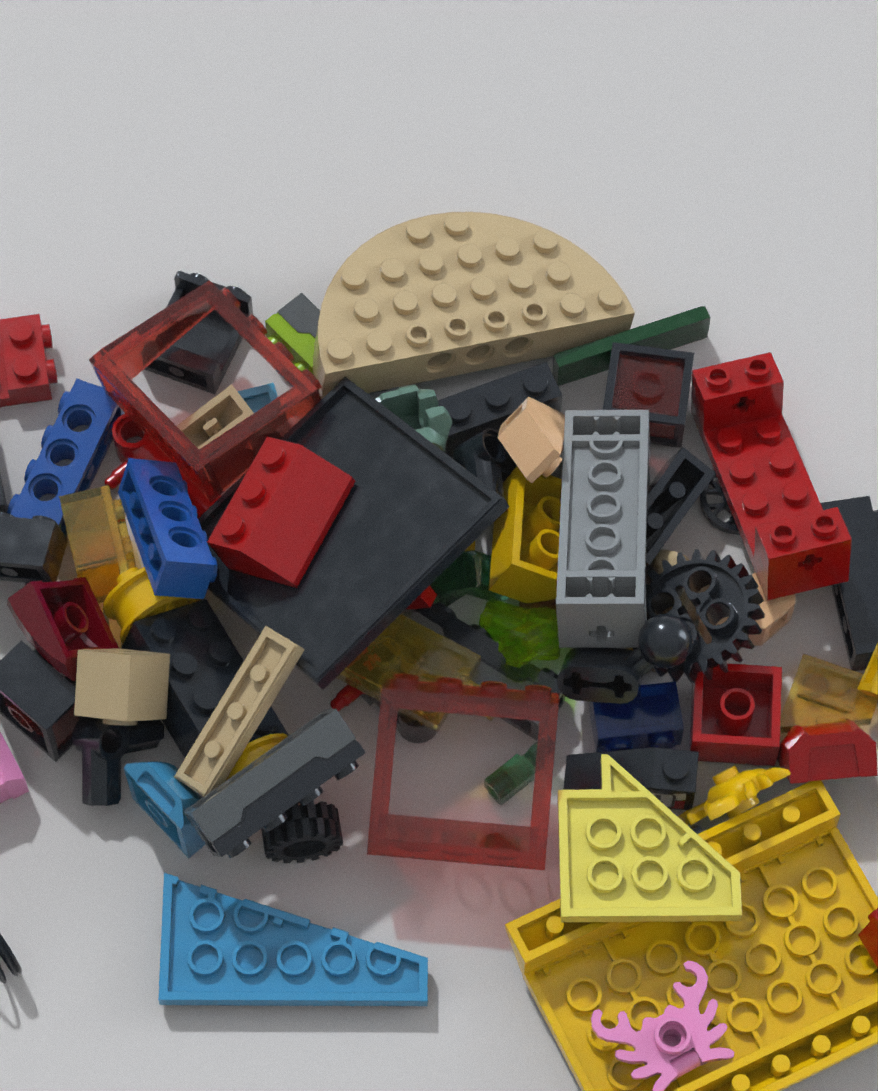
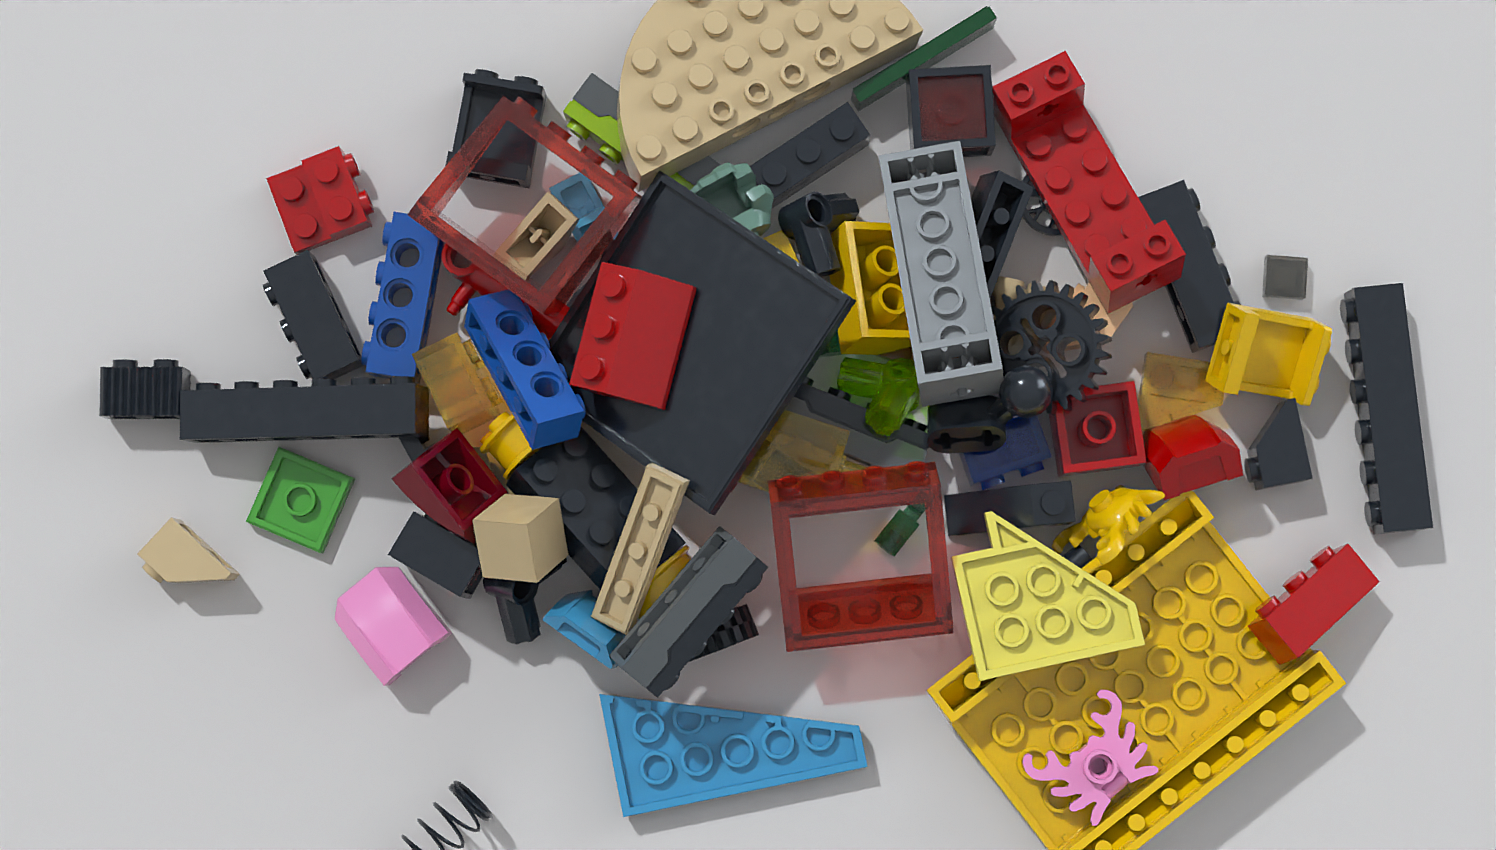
camera: 10 degrees left, 20 degrees up
light nougat slope [498,397,565,483] -> none

